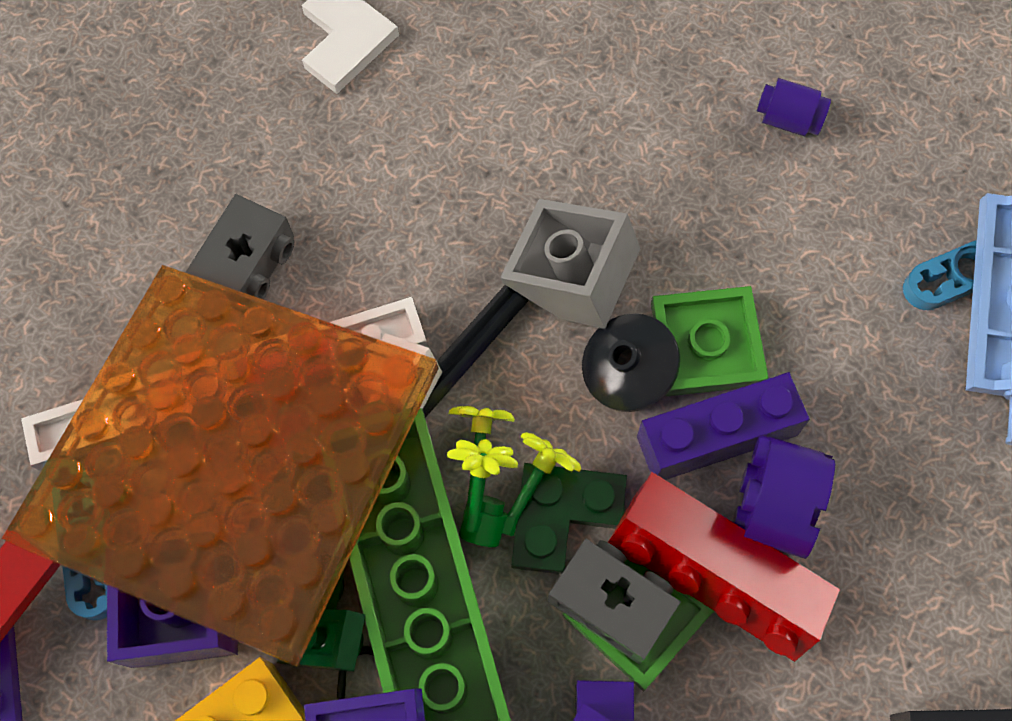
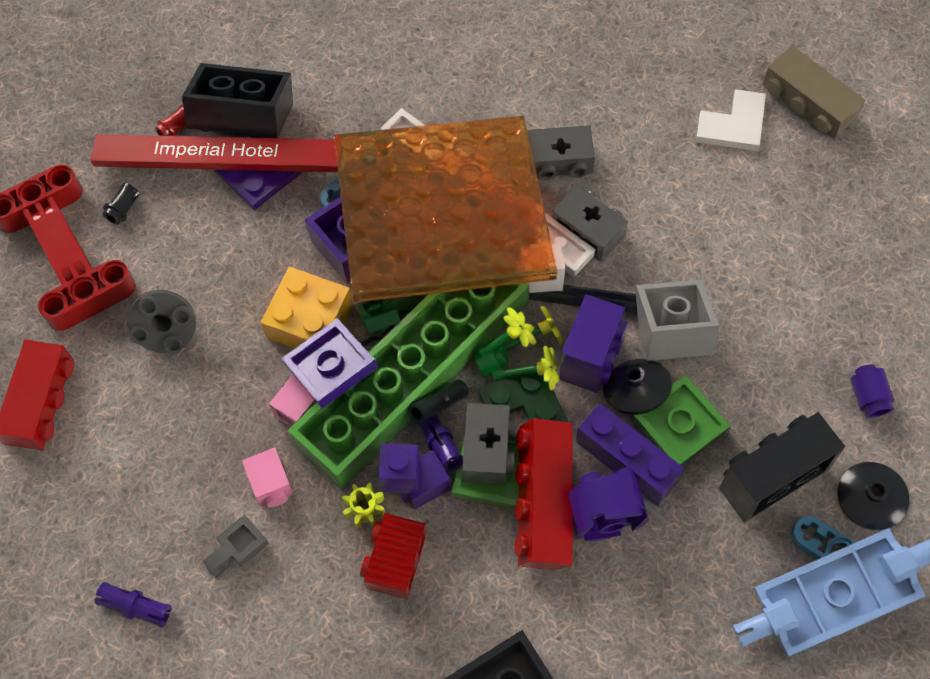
camera: 60 degrees right, 5 degrees down
none -> black piece [408,379,468,424]
none -> dark purple pin [418,414,463,472]
none -> dark grey brick [552,185,628,262]
none -> dark purple brick [559,294,628,393]
none -> black brick [719,412,846,523]
none -> black dish [837,462,909,530]

